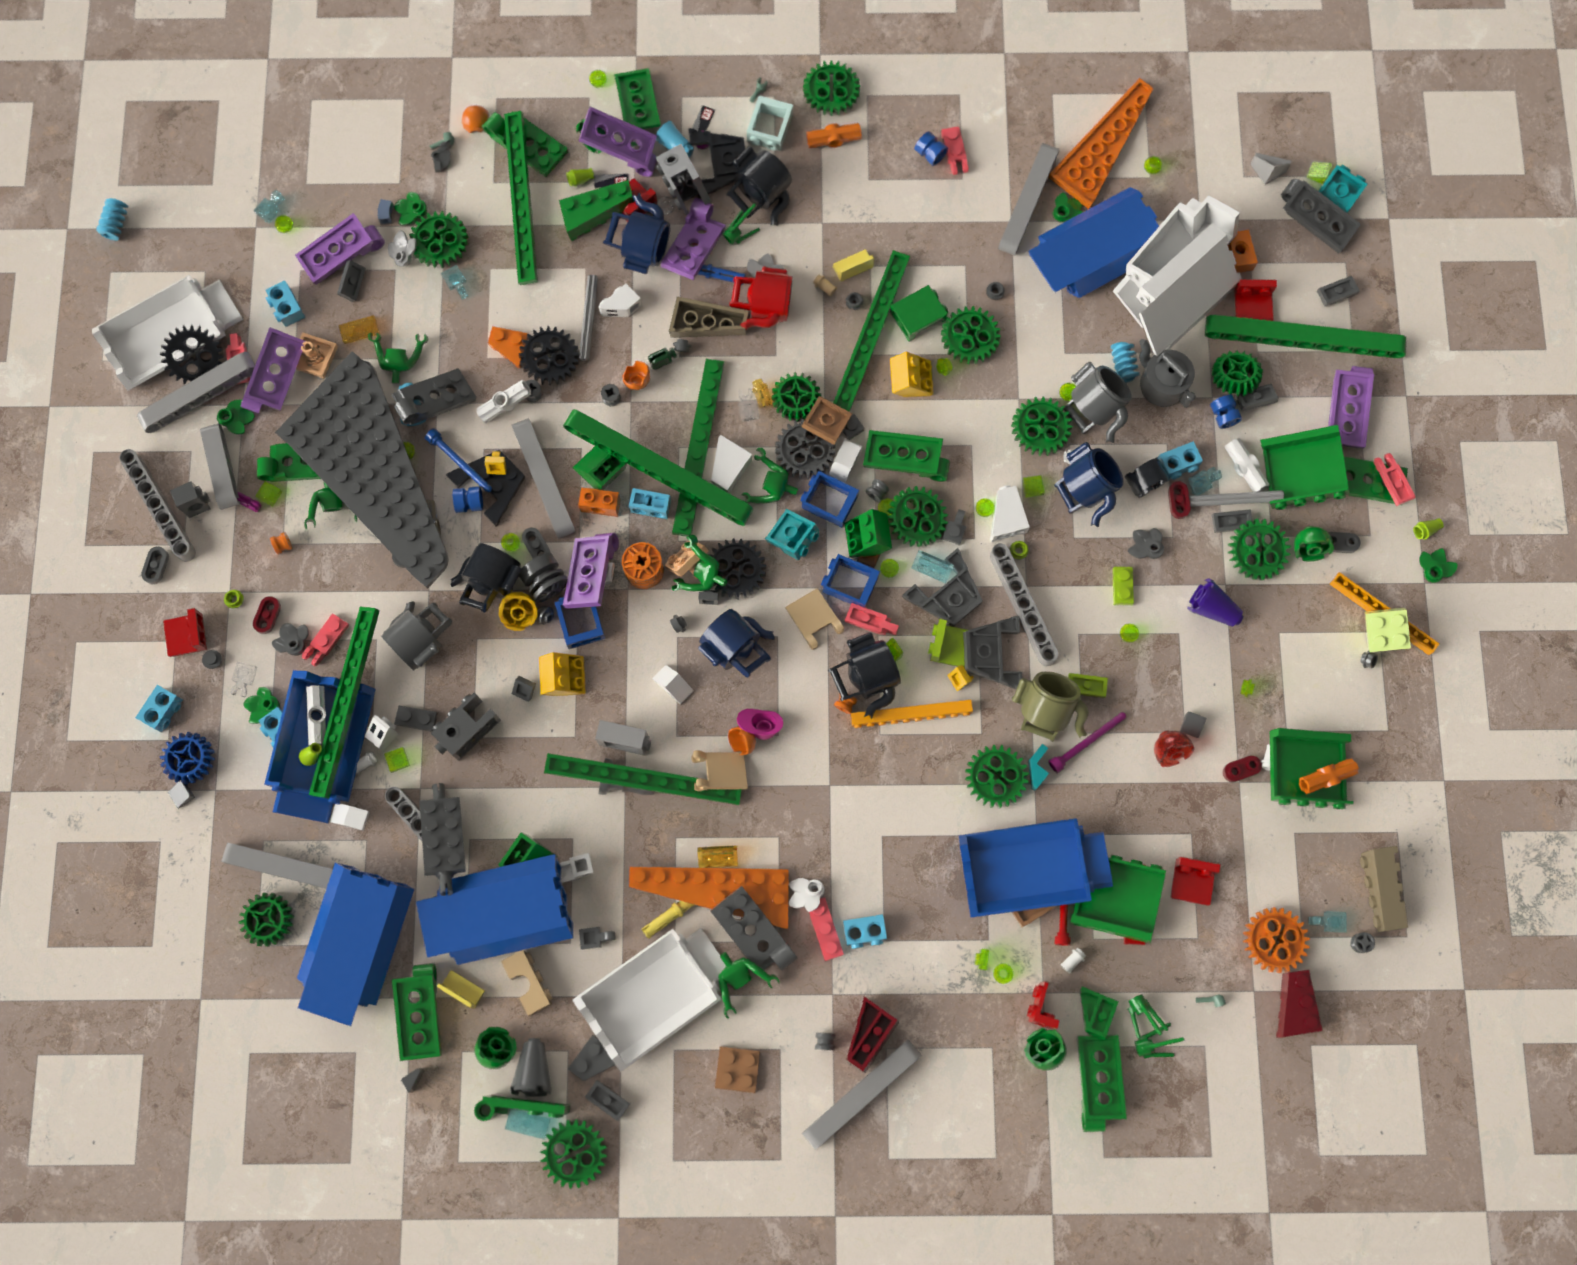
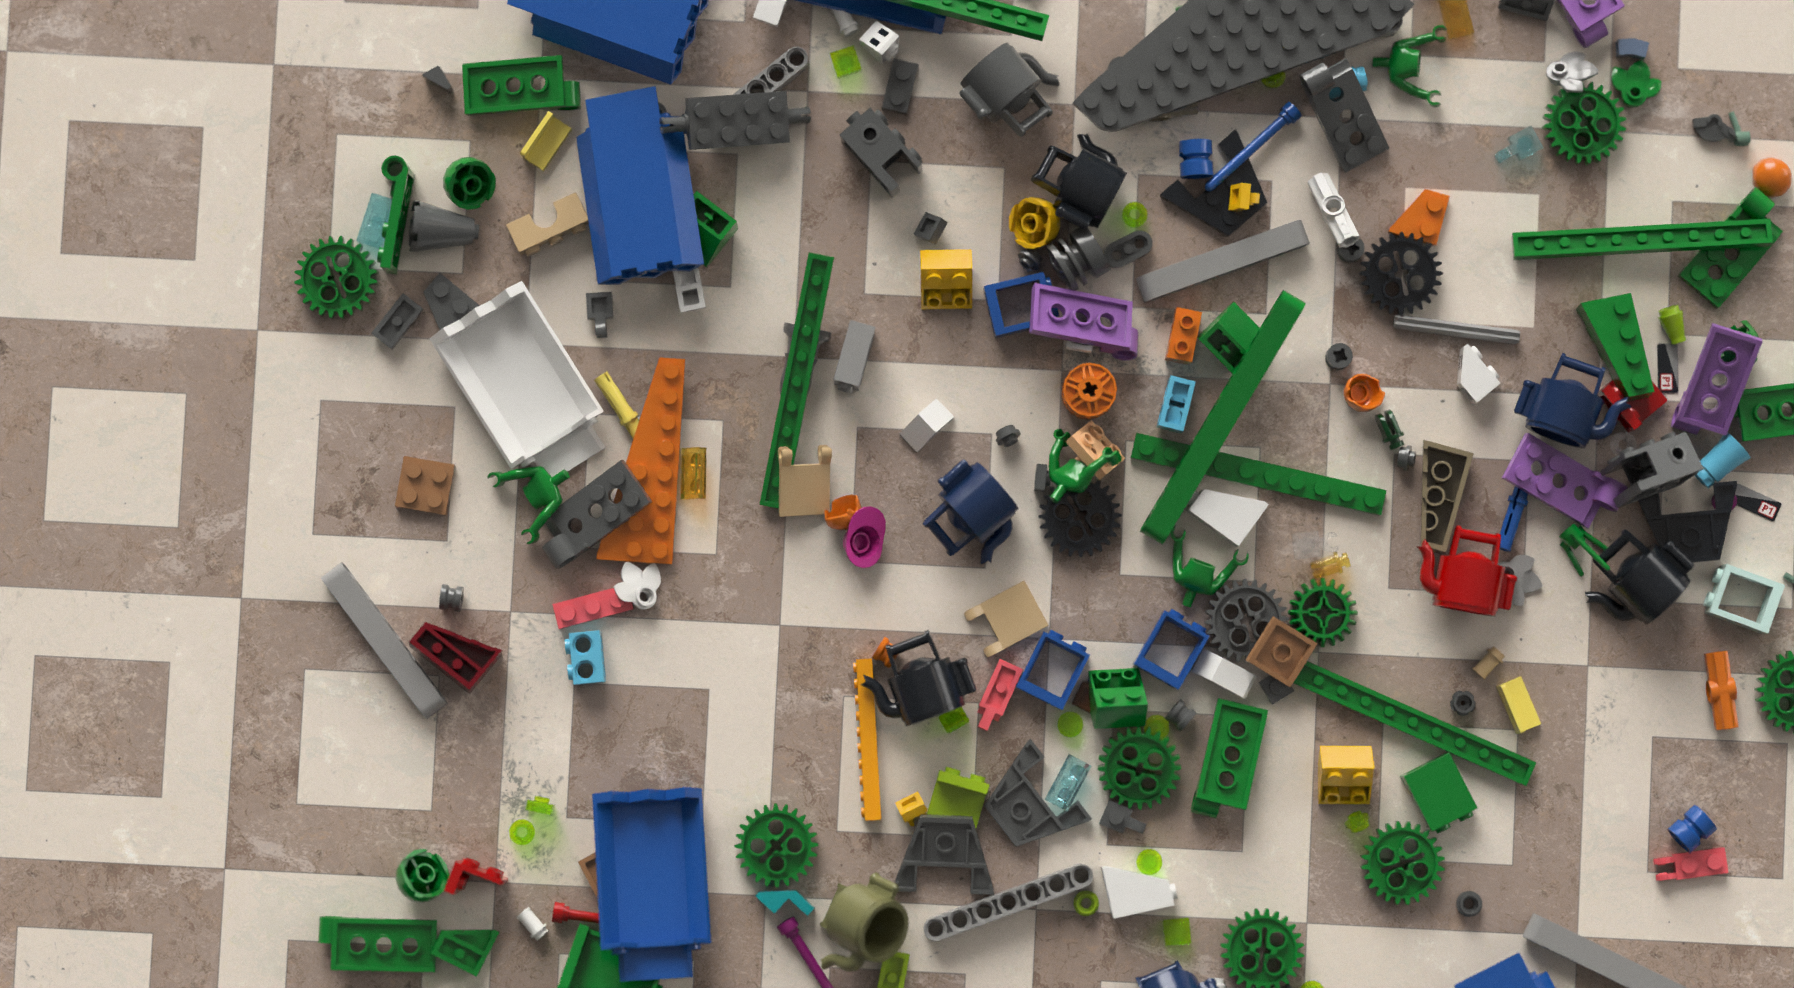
camera: 90 degrees right, 10 degrees up
teal plate [765,509,820,561] -> none

